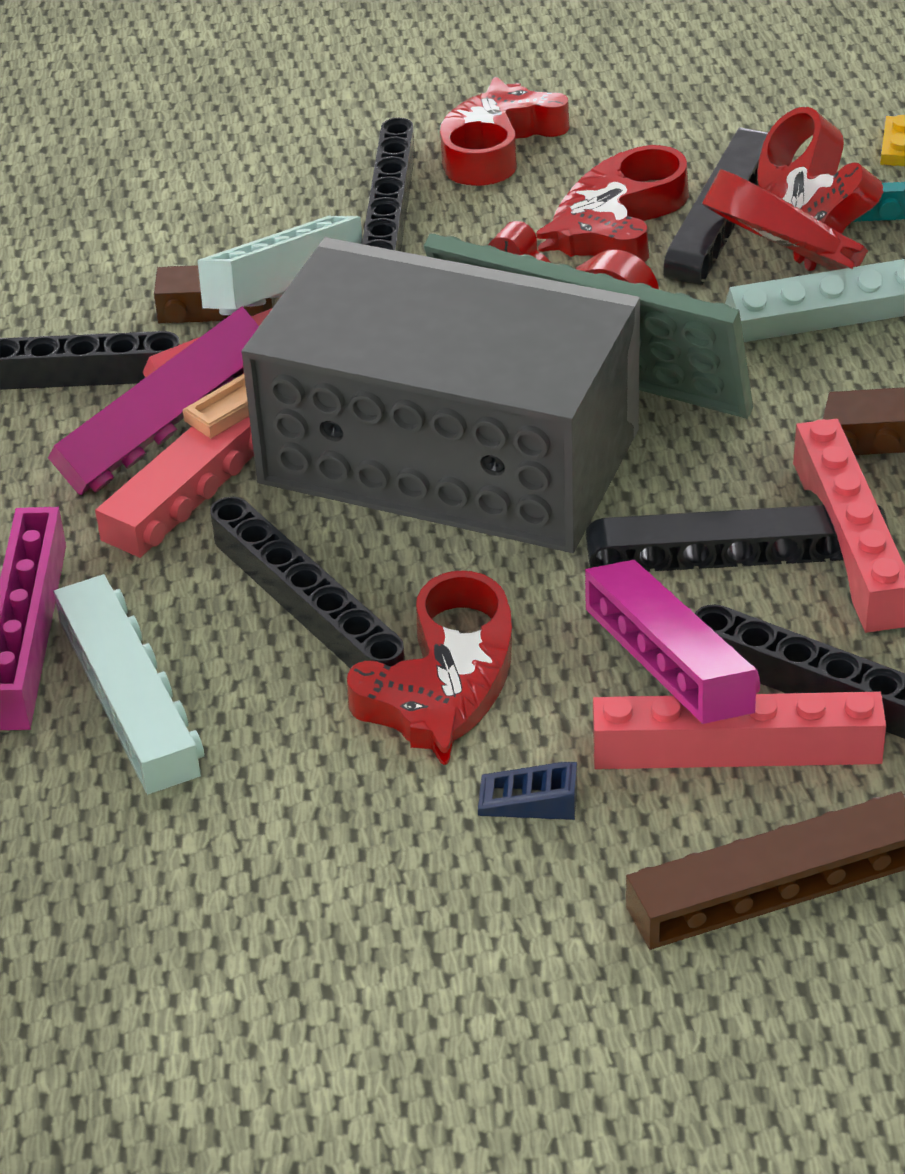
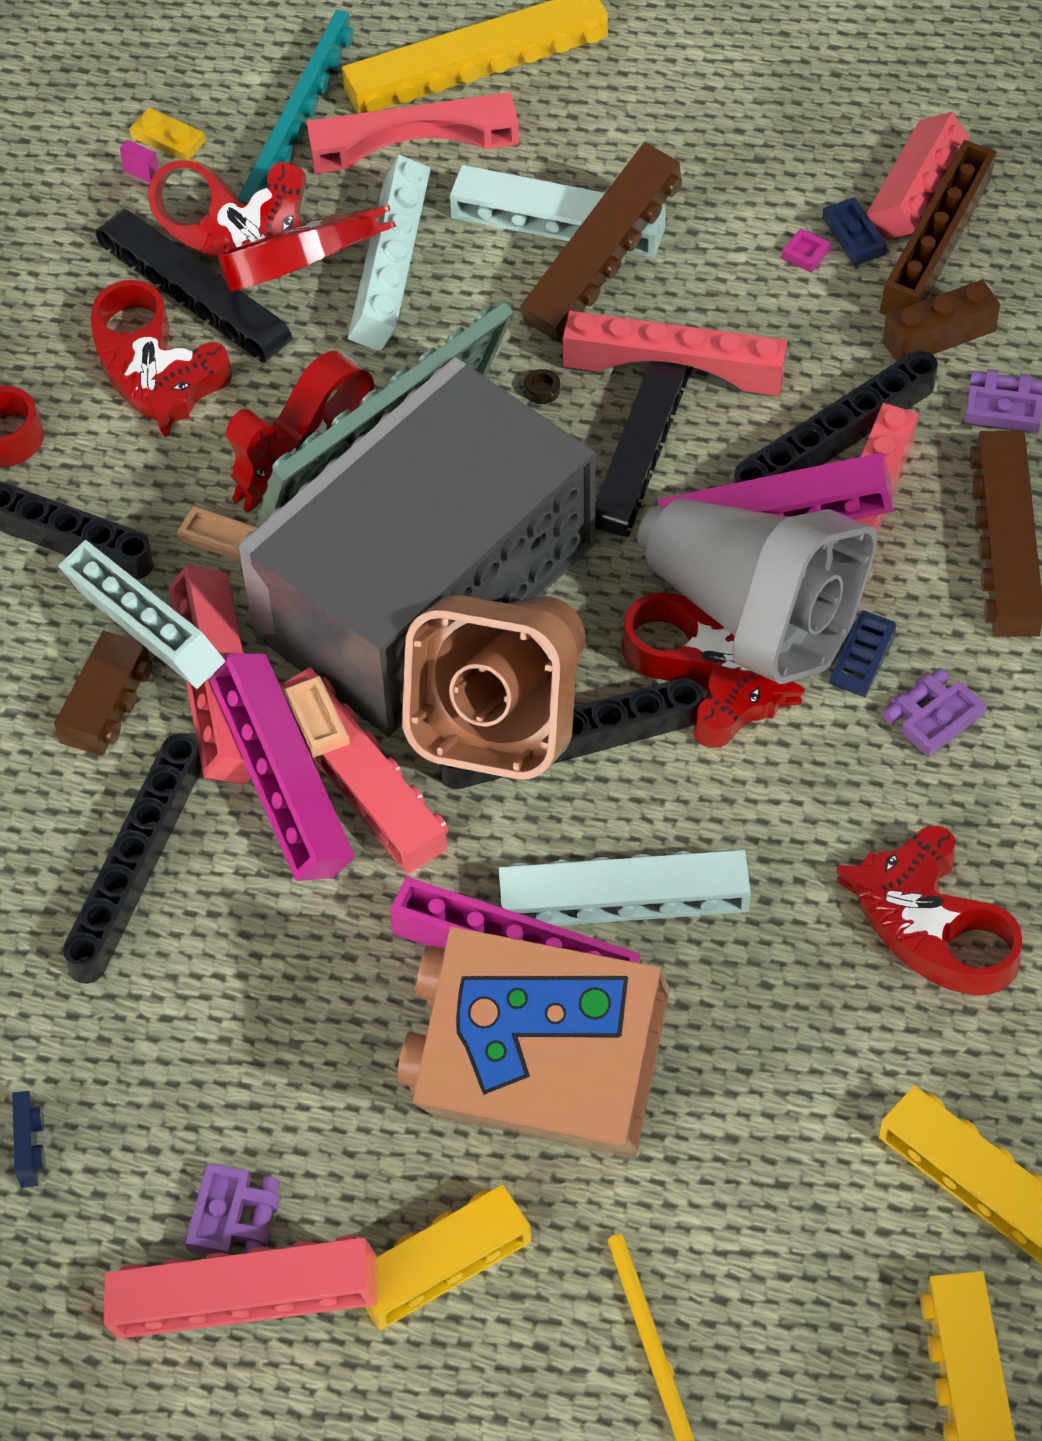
camera: 70 degrees left, 15 degrees up
none -> dark pink tile [120,140,159,183]
none -> nougat cone [402,595,585,780]
none -> dark brown tile [524,369,560,404]
none -> light grey cone [637,498,877,684]
none -> red animal [837,826,1022,996]
none -> medium lavender plate [882,668,987,758]

